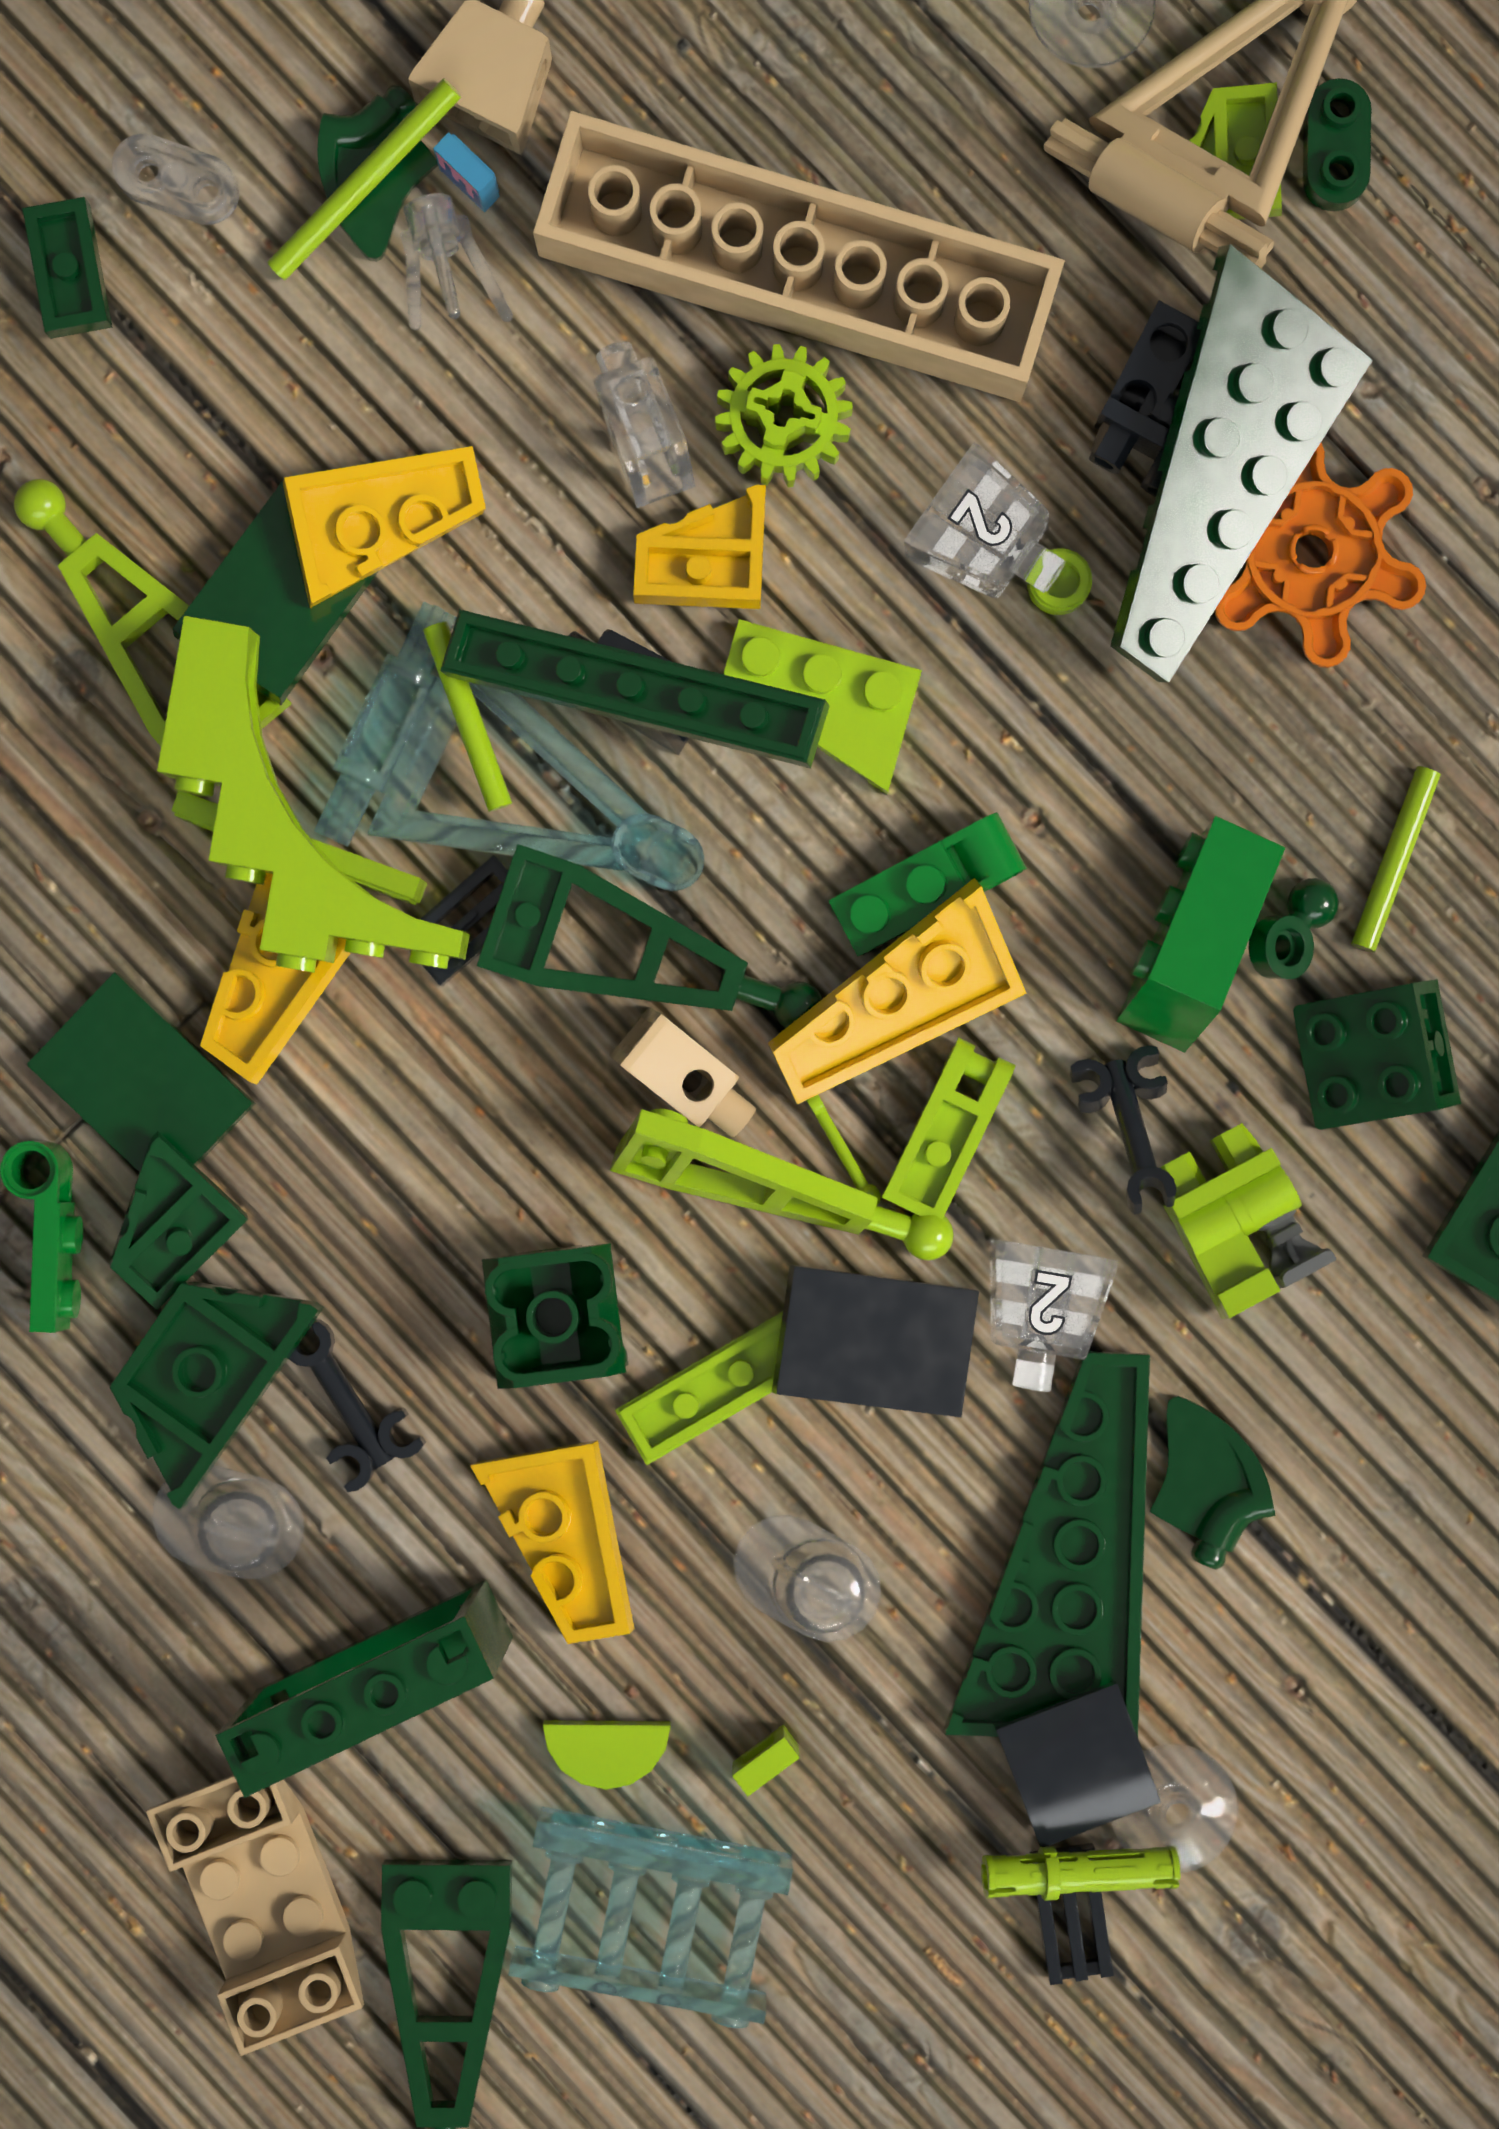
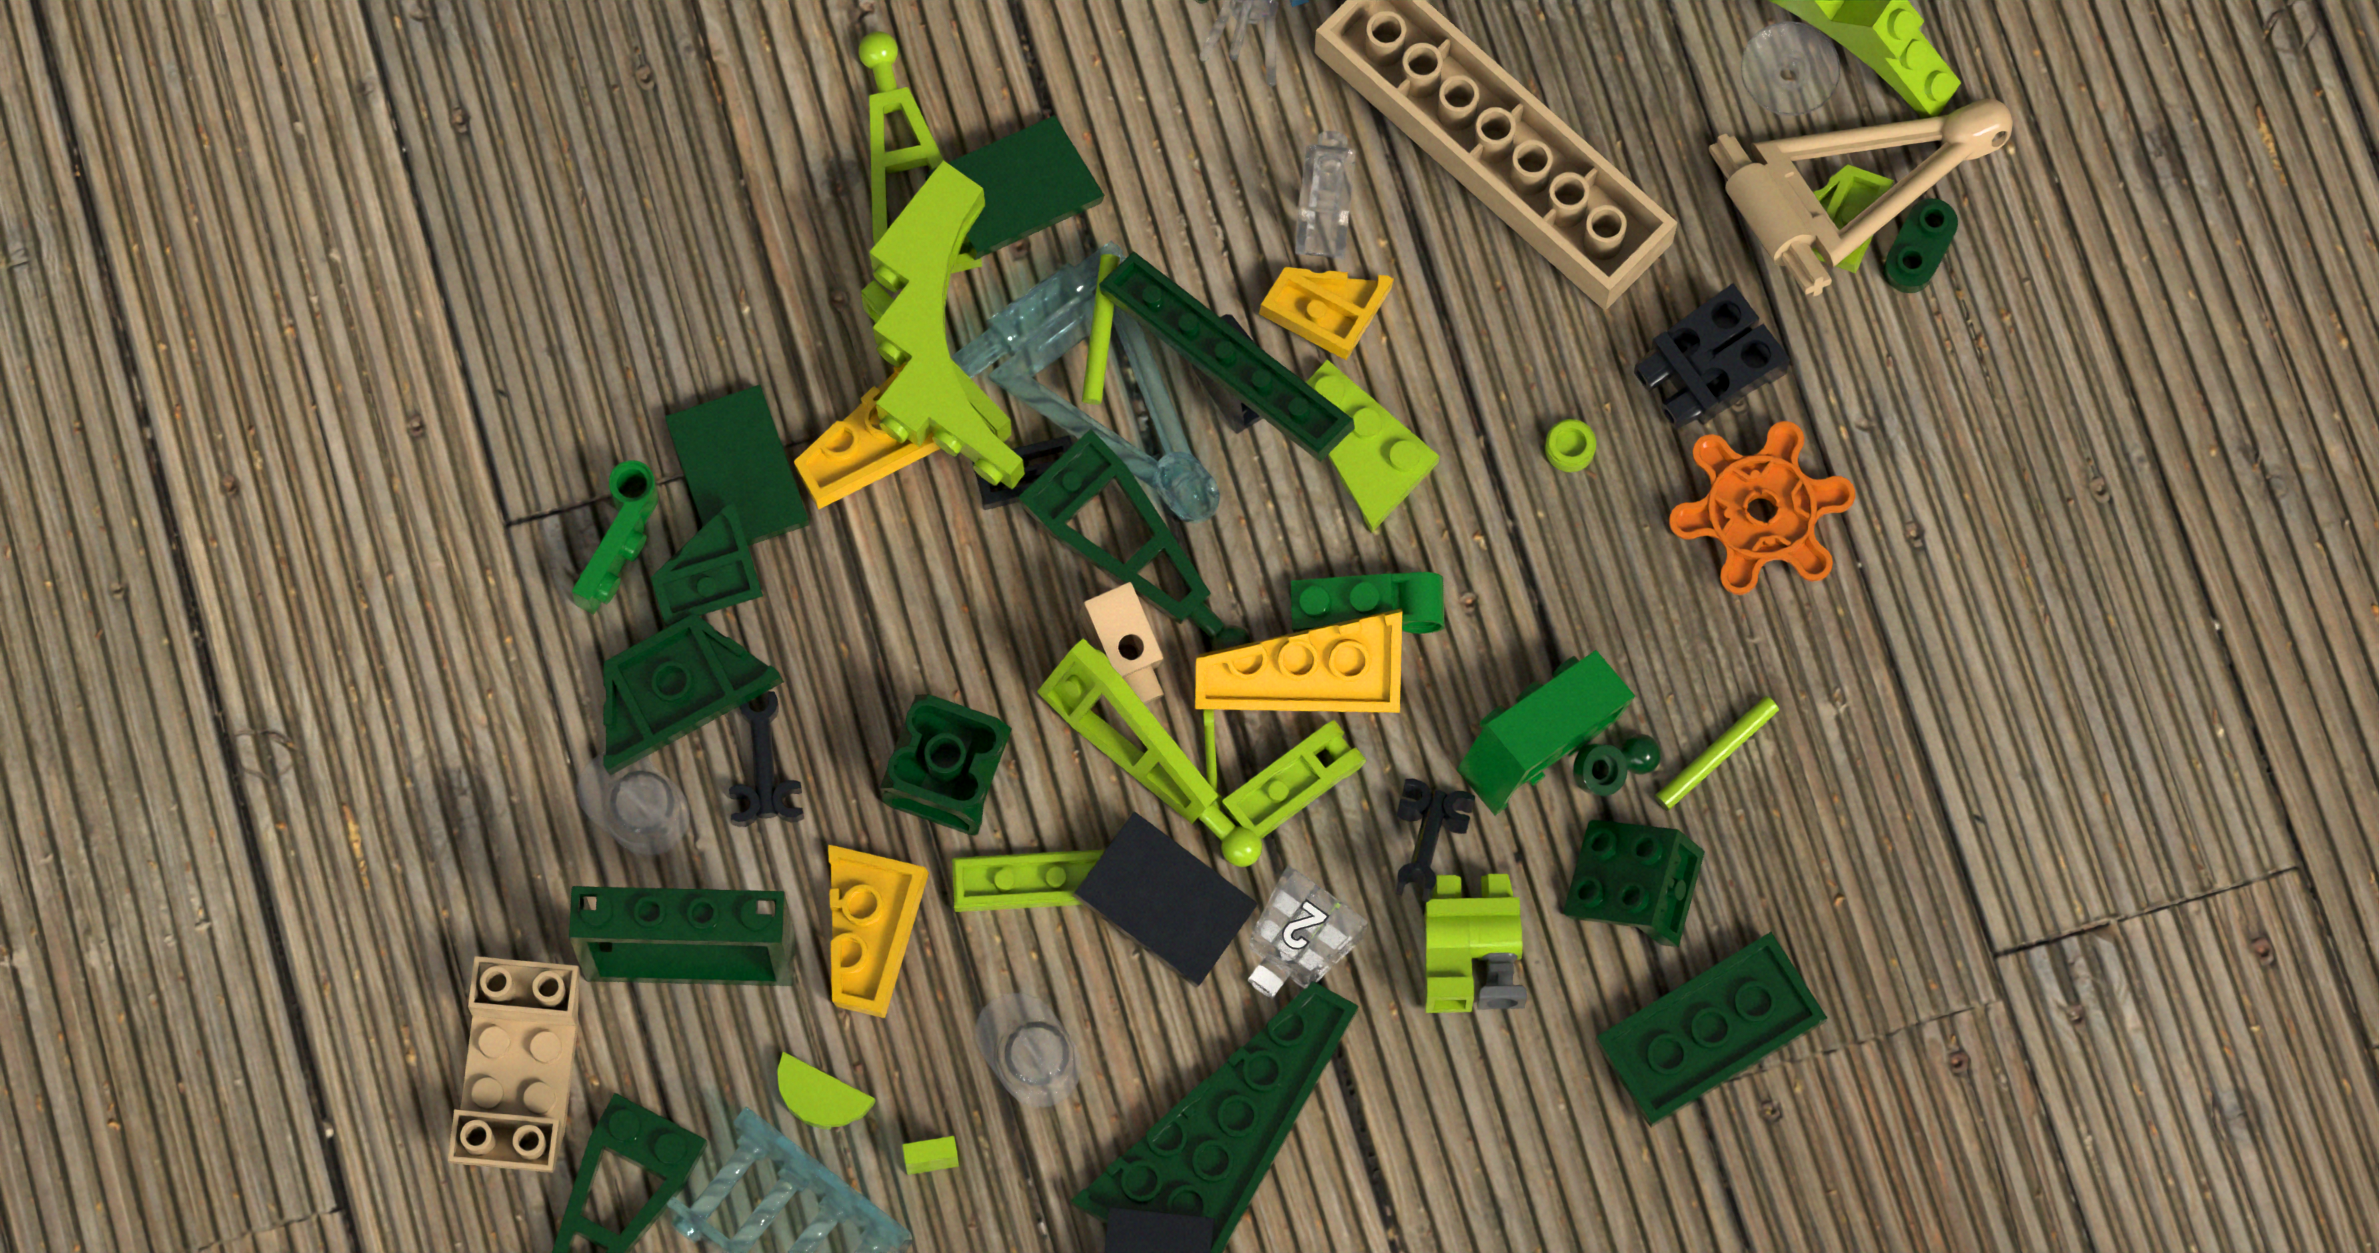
camera: 30 degrees right, 15 degrees down
yellow wing [283,446,486,608] -> none
lime gear [715,344,853,488] -> none
clear torso [904,442,1066,598] -> none
wing [1110,244,1373,683] -> none
dark green arm [1150,1396,1276,1570] -> none

